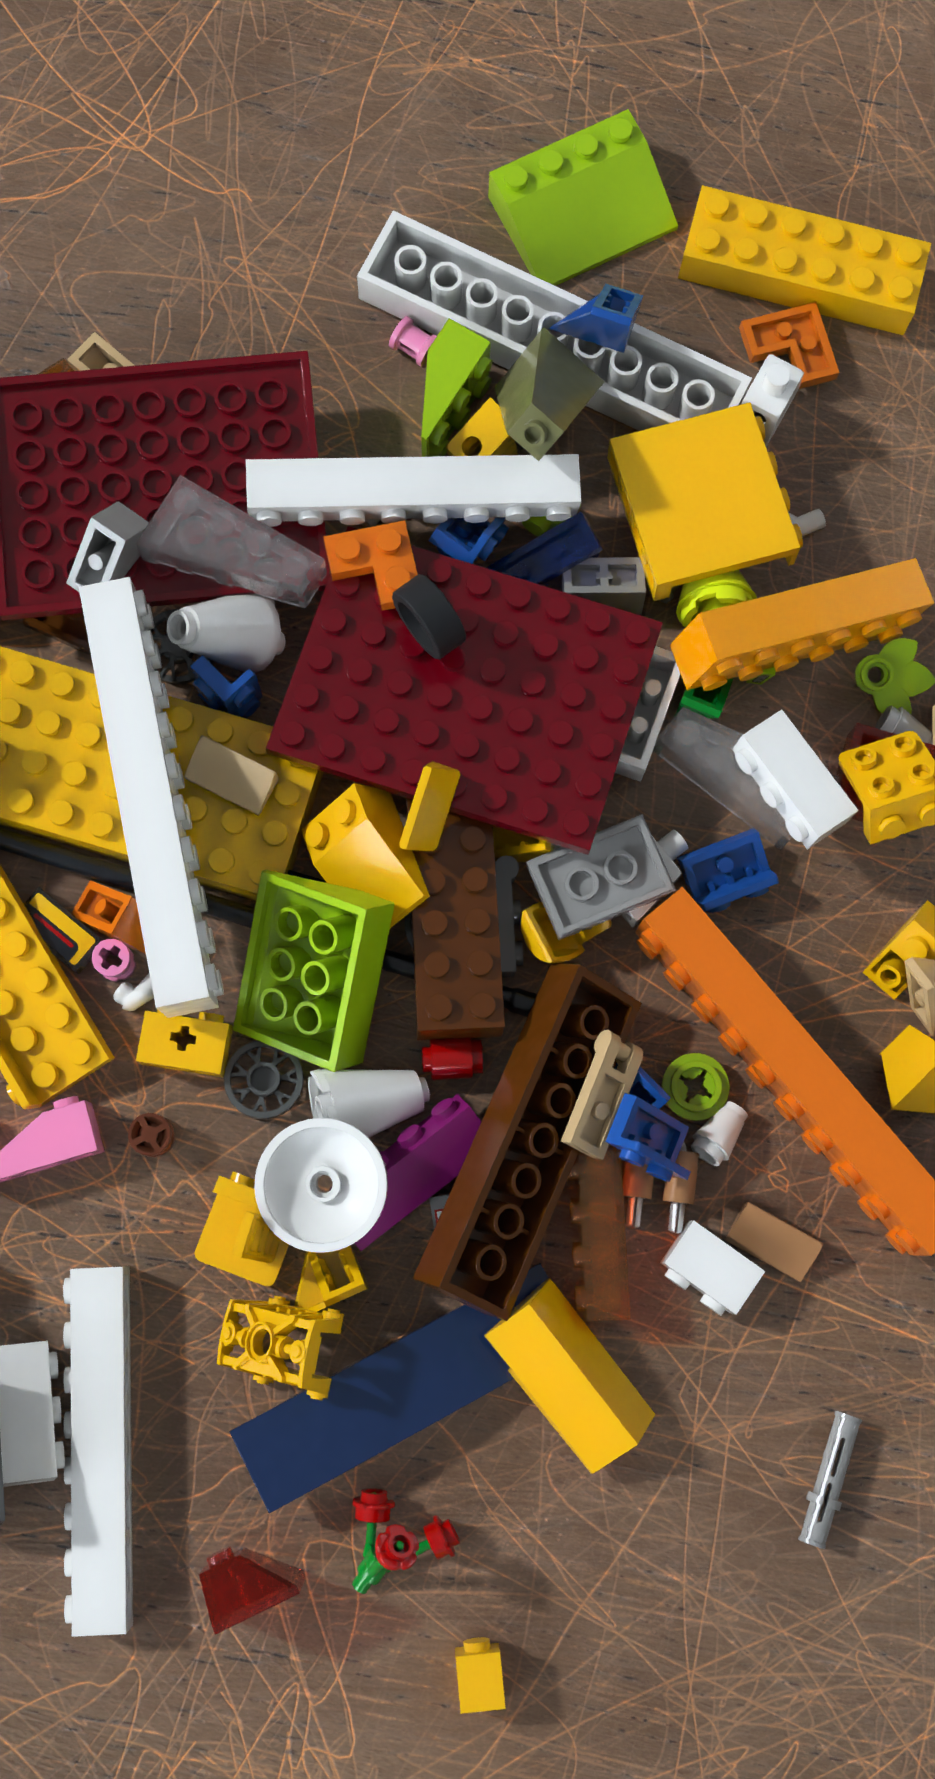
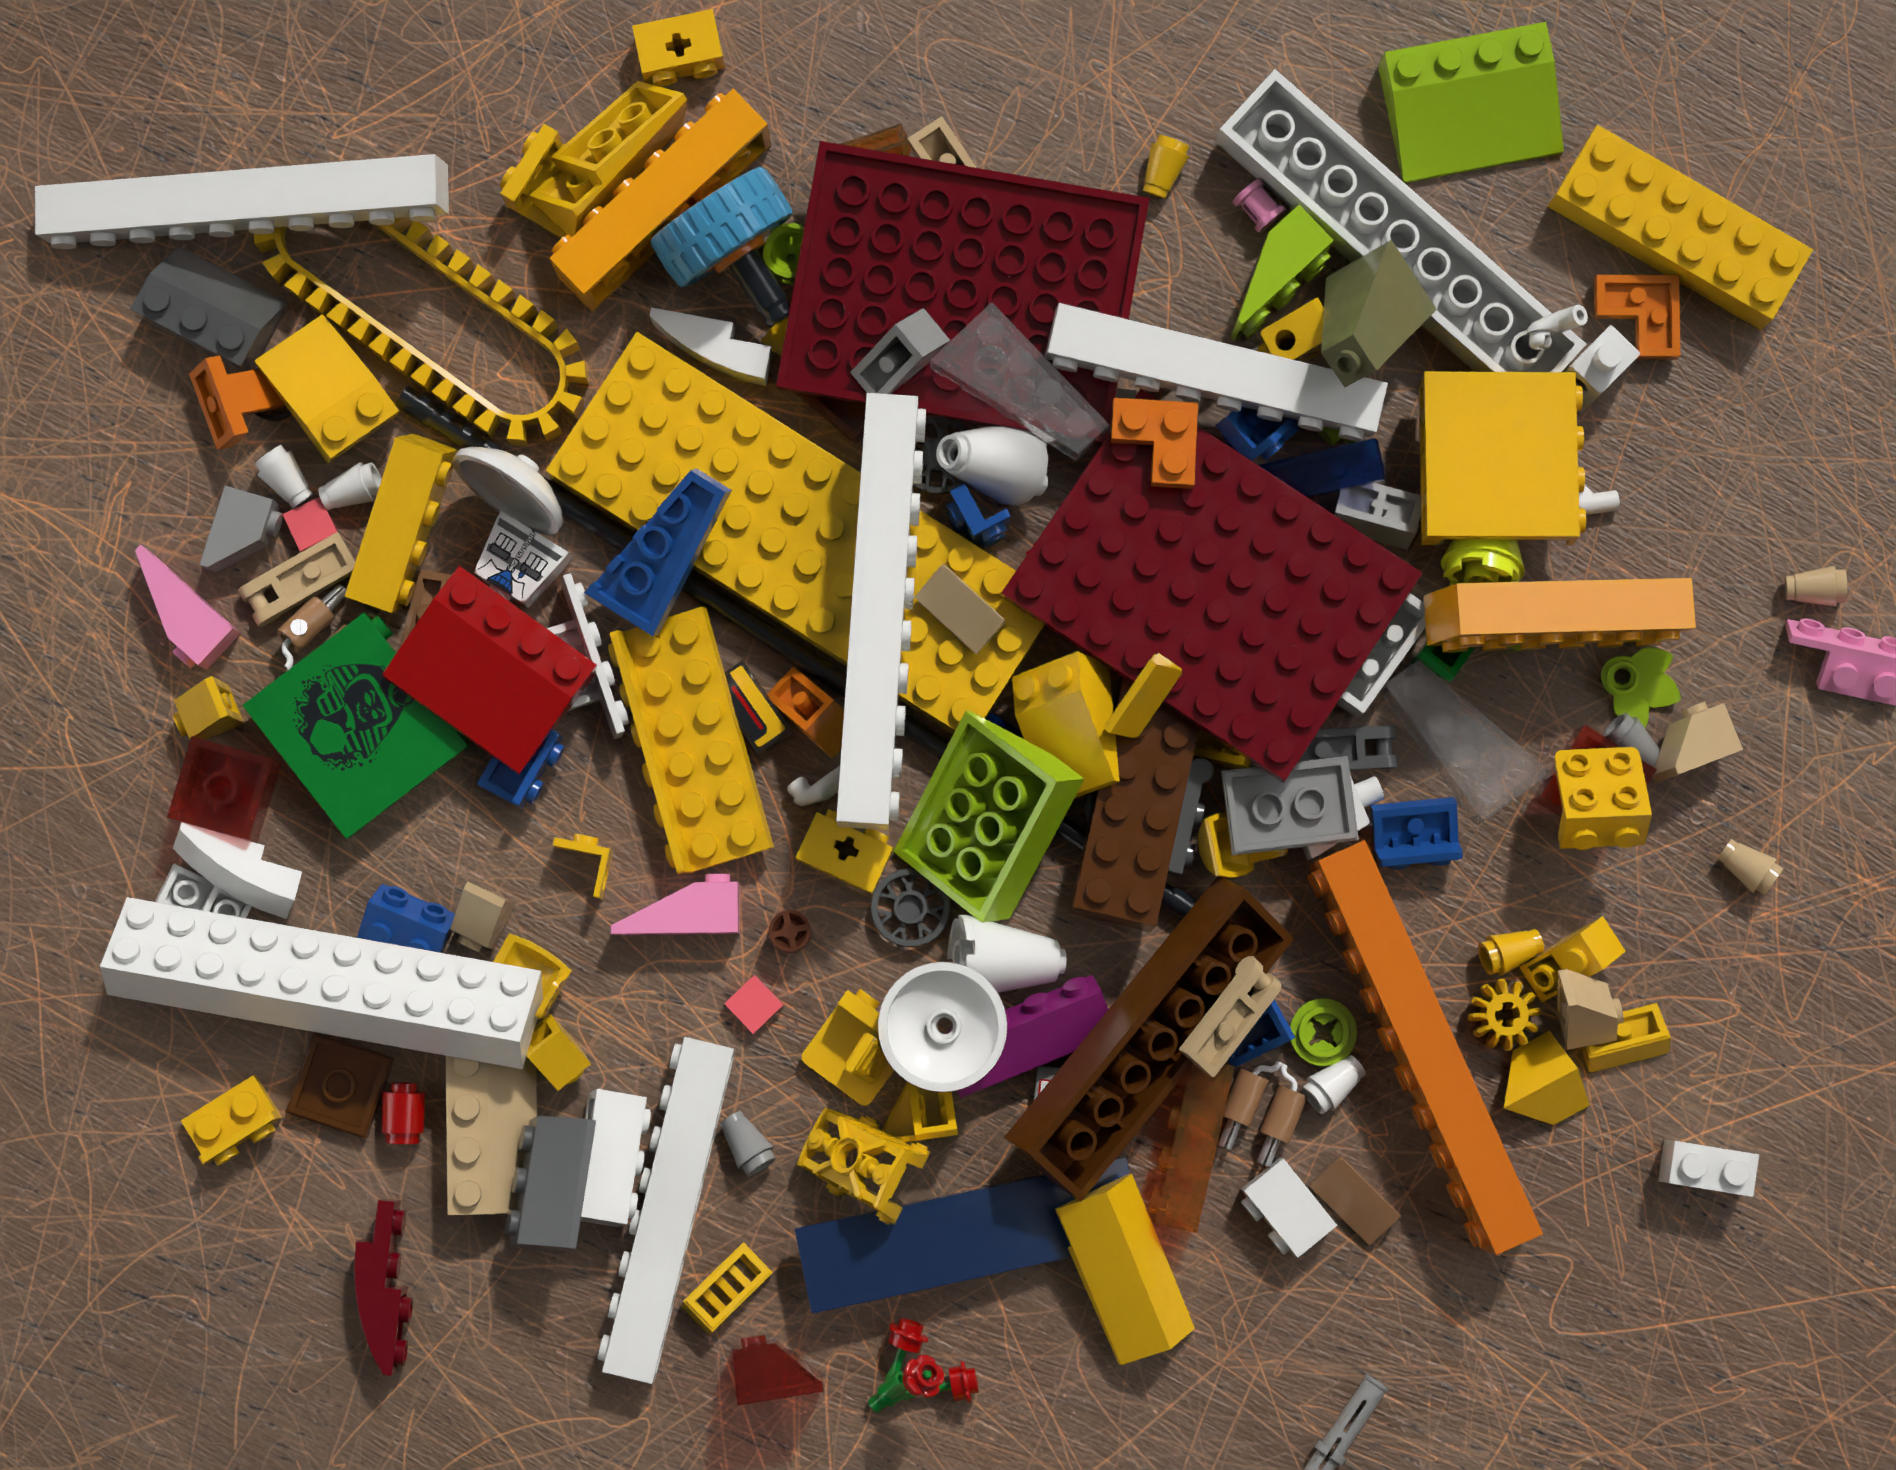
camera: 15 degrees right, 5 degrees up
bright pink bush [92,939,136,982] -> none
black tyre [392,574,466,660] -> none
red brick [421,1038,483,1080] -> none
blue slope [548,283,644,353] -> none
blue bracket [605,1093,691,1182] -> none
white brick [732,709,859,850] -> none
none -> yellow slope [681,1242,773,1336]
none -> light grey cone [720,1111,776,1177]
none -> coral tile [724,974,784,1034]
none -> yellow cone [1142,134,1190,199]
none -> dark grey plate [1298,725,1398,771]
none -> yellow gear [1467,979,1541,1051]
none -> yellow cone [1478,929,1544,976]
none -> white arm [1526,305,1588,350]

